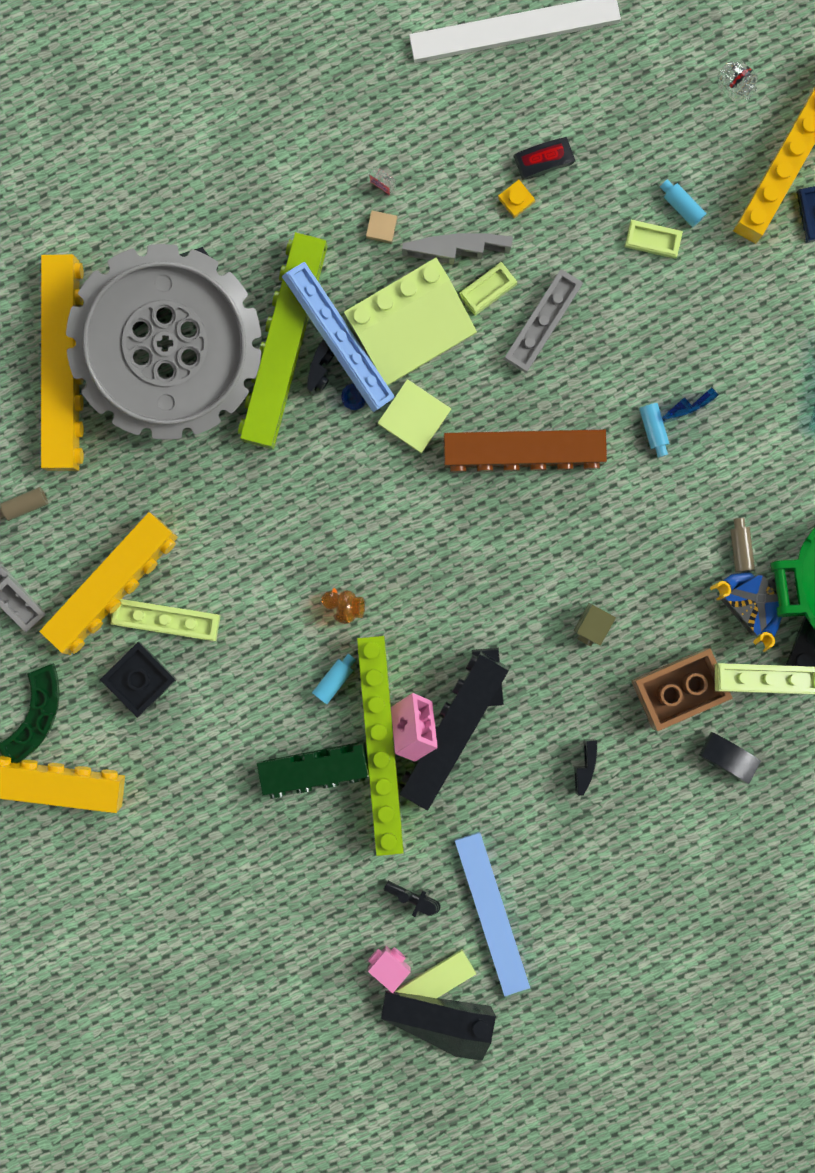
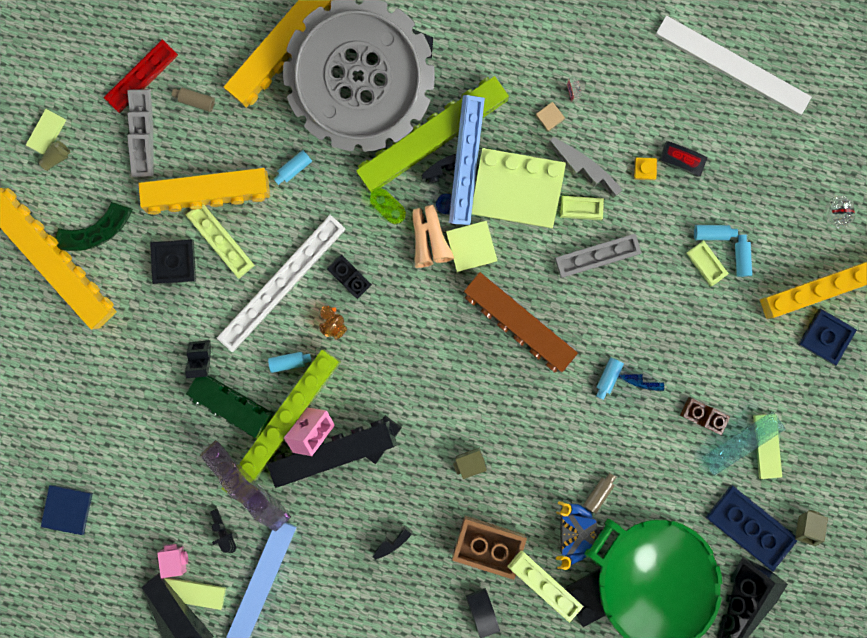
camera: 40 degrees right, 0 degrees up
none -> dark blue tile [41,485,93,535]
none -> black slope [185,340,211,379]
none -> arch [200,440,291,531]
none -> white tile [217,215,346,352]
none -> medium azure cylinder [273,150,312,185]
none -> black slope [326,254,372,299]
none -> clear neon green plate [370,188,406,225]
none -> light nougat piece [412,205,454,268]
none -> reddish brown slope [680,397,730,436]
none -> medium azure cylinder [694,225,738,240]

